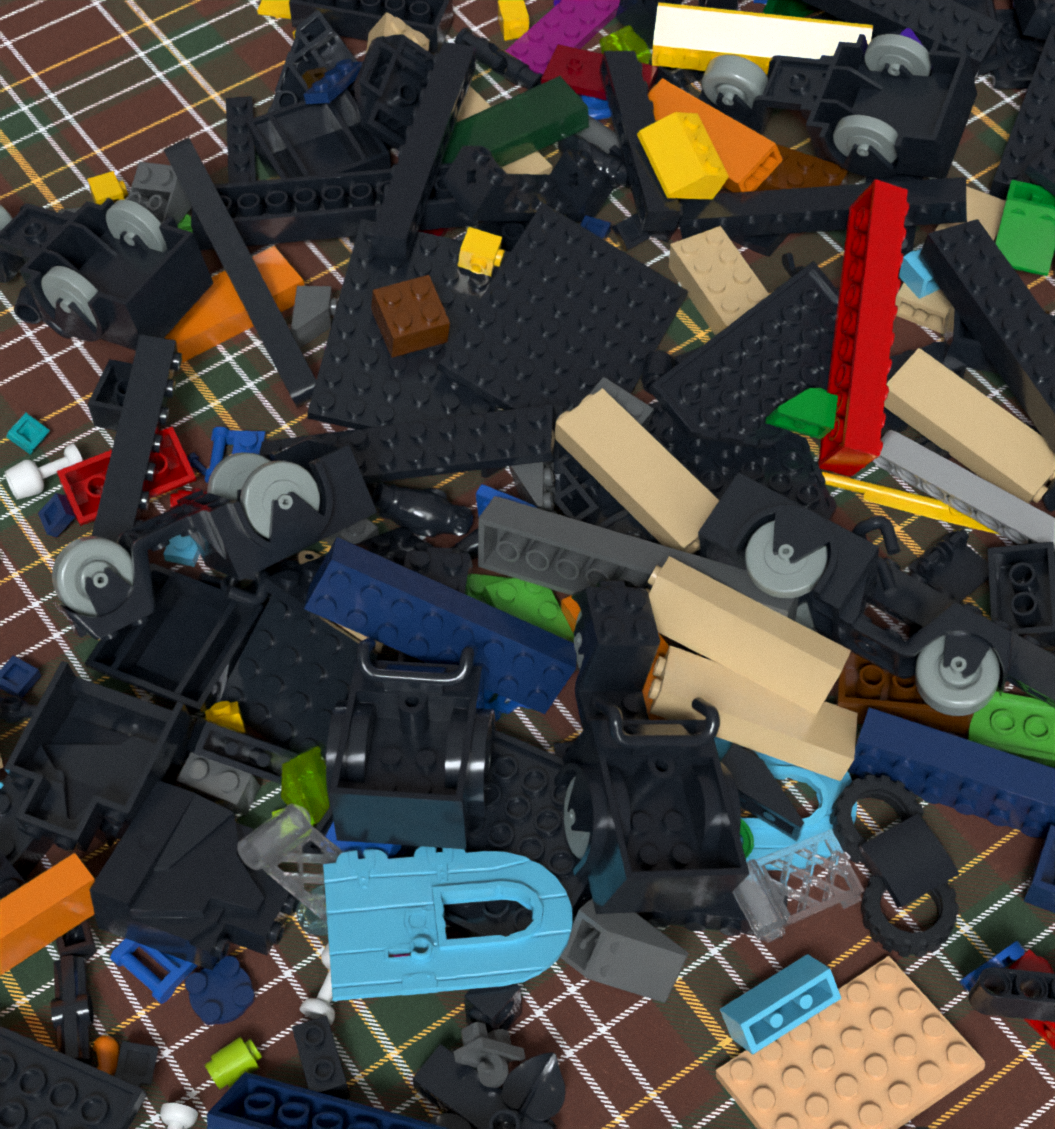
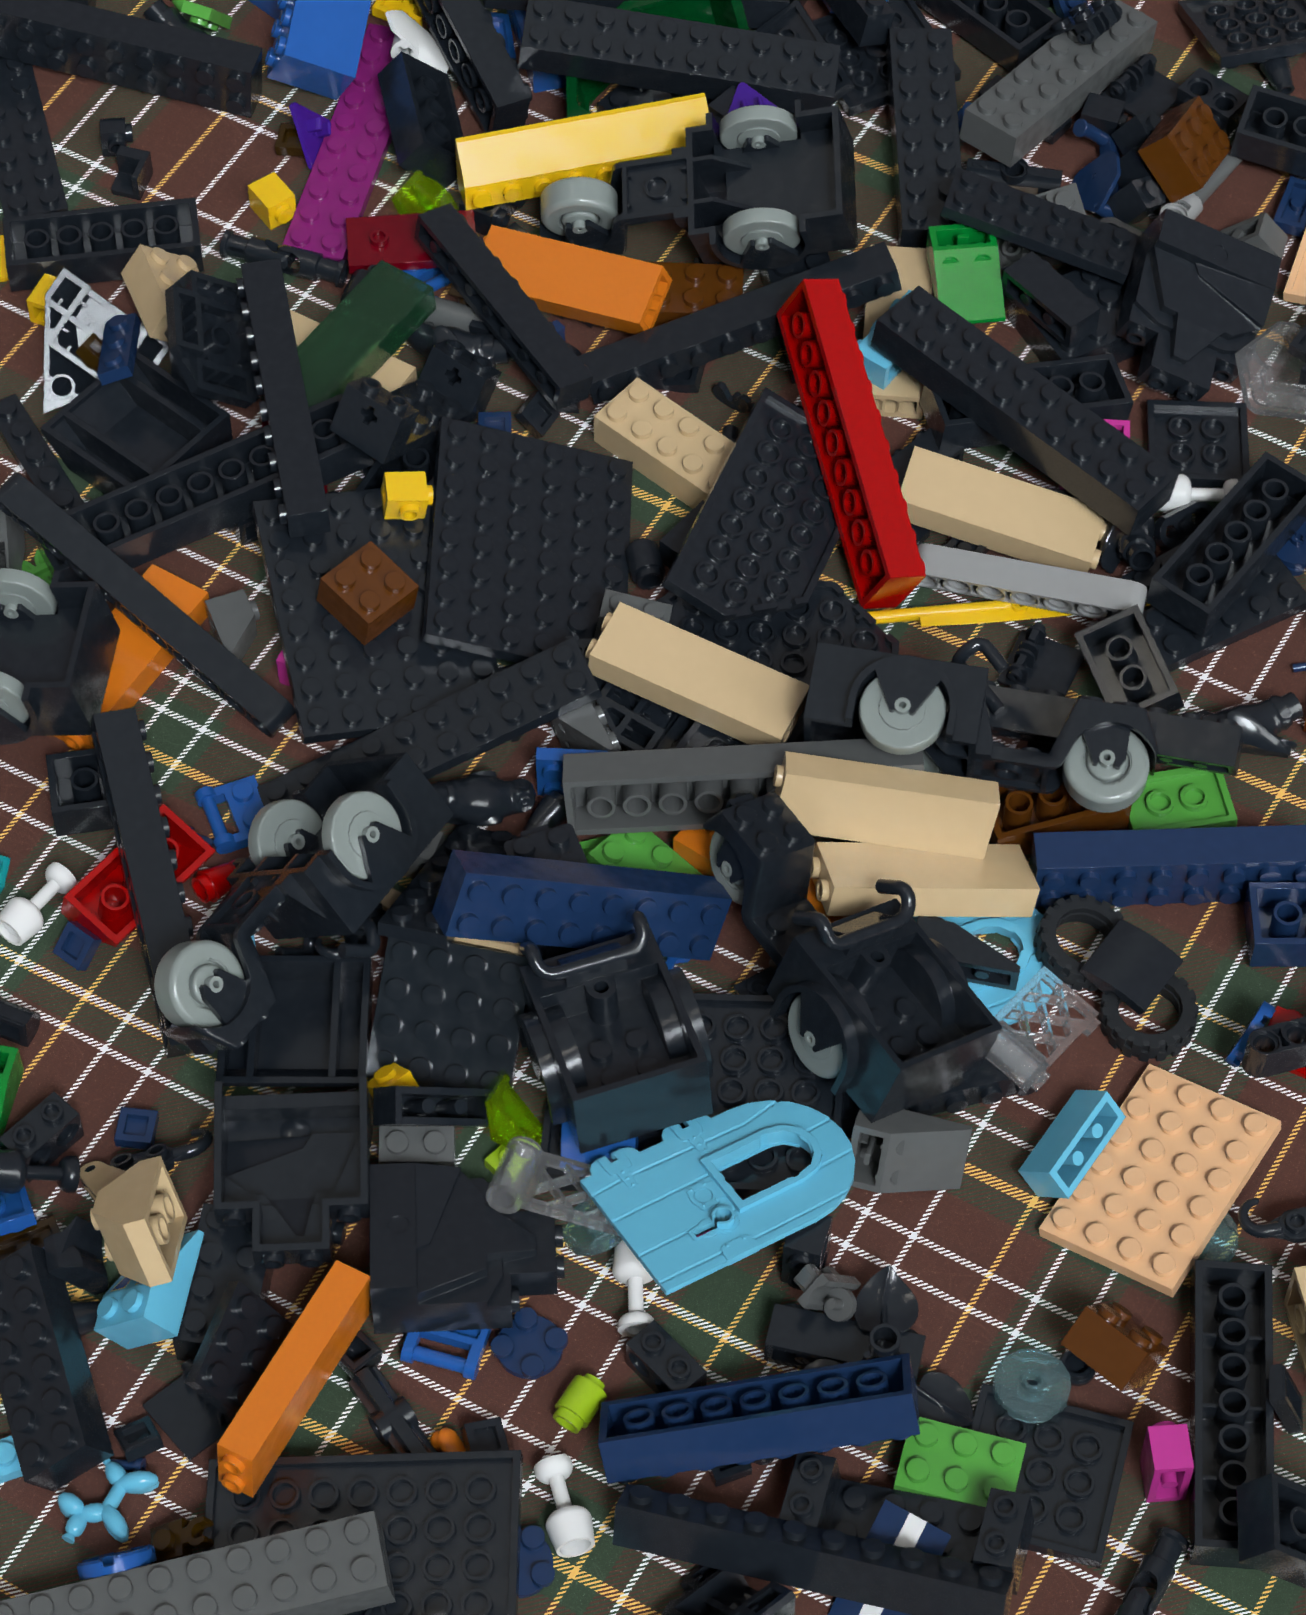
camera: 25 degrees left, 0 degrees up
yellow slope [637,112,729,200] -> none
green slope [766,388,838,439] -> none

